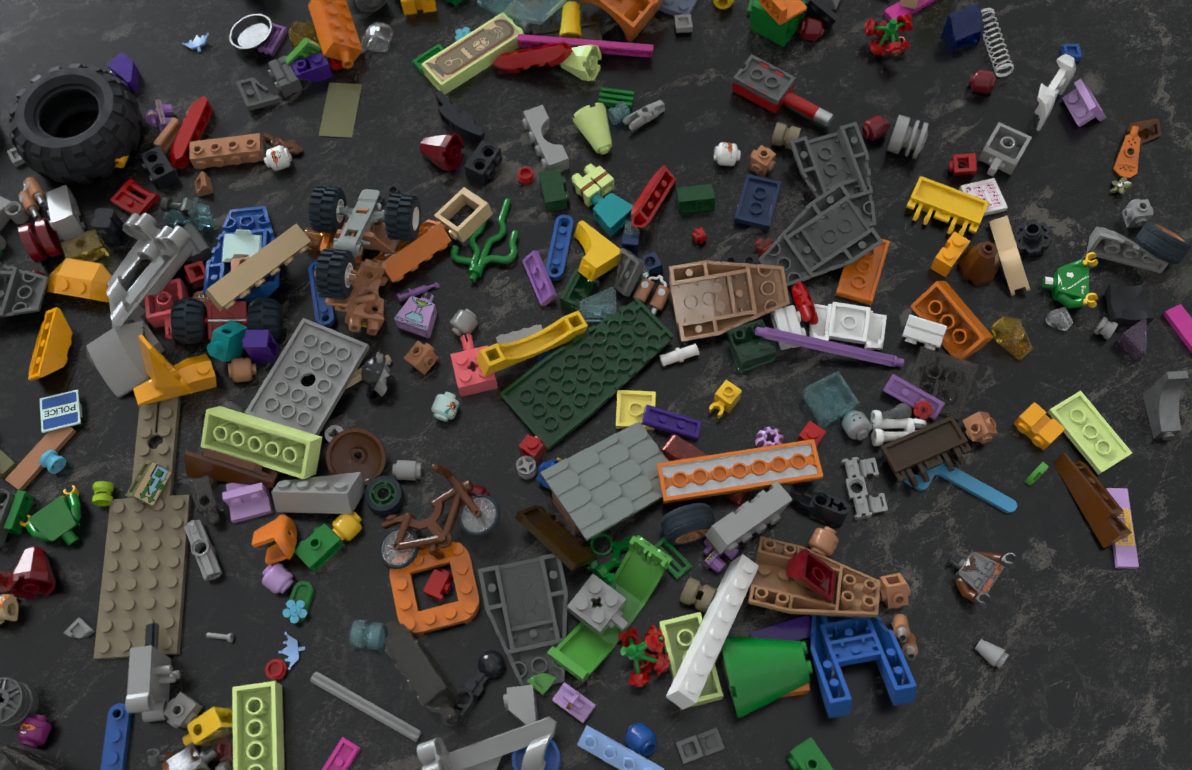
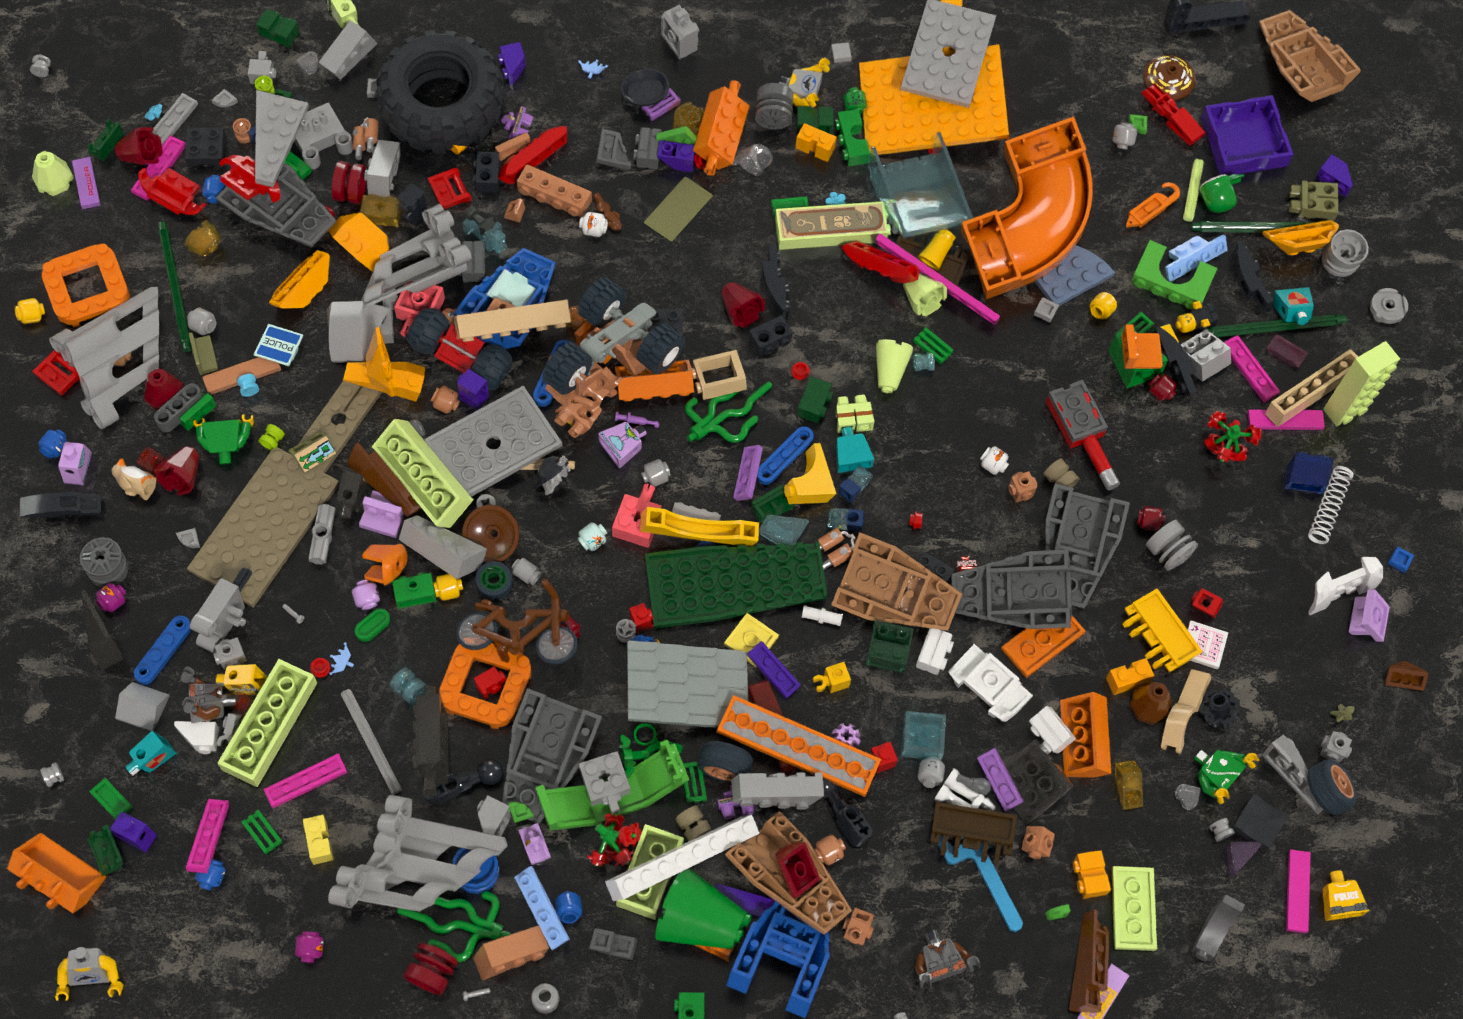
camera: 25 degrees right, 0 degrees up
red brick [184,261,205,289] -> none
teal torso [207,320,248,362] -> none
medium azure plant [283,600,307,623] -> none
nougat brick [404,341,439,375] -> none
dark brown hinge [515,505,597,571] -> none
light grey arch [522,105,569,172] -> none
dark grey wing [614,248,645,297] -> none
light grey hinge [623,100,665,131] -> none
red brick [631,165,676,228] -> none
dark green hinge [676,184,715,214] -> none
dark blue plate [734,174,782,230] -> none
medium lavender piece [755,327,904,367] -> none
red hinge [791,281,819,325] -> none
light grey piece [841,457,888,520] -> none
nougat piece [892,614,918,660] -> none
red plate [913,401,933,420] -> none
dark red head [969,69,997,94] -> none
light grey hinge [978,122,1032,176] -> none
orange piece [1113,126,1141,179] -> none

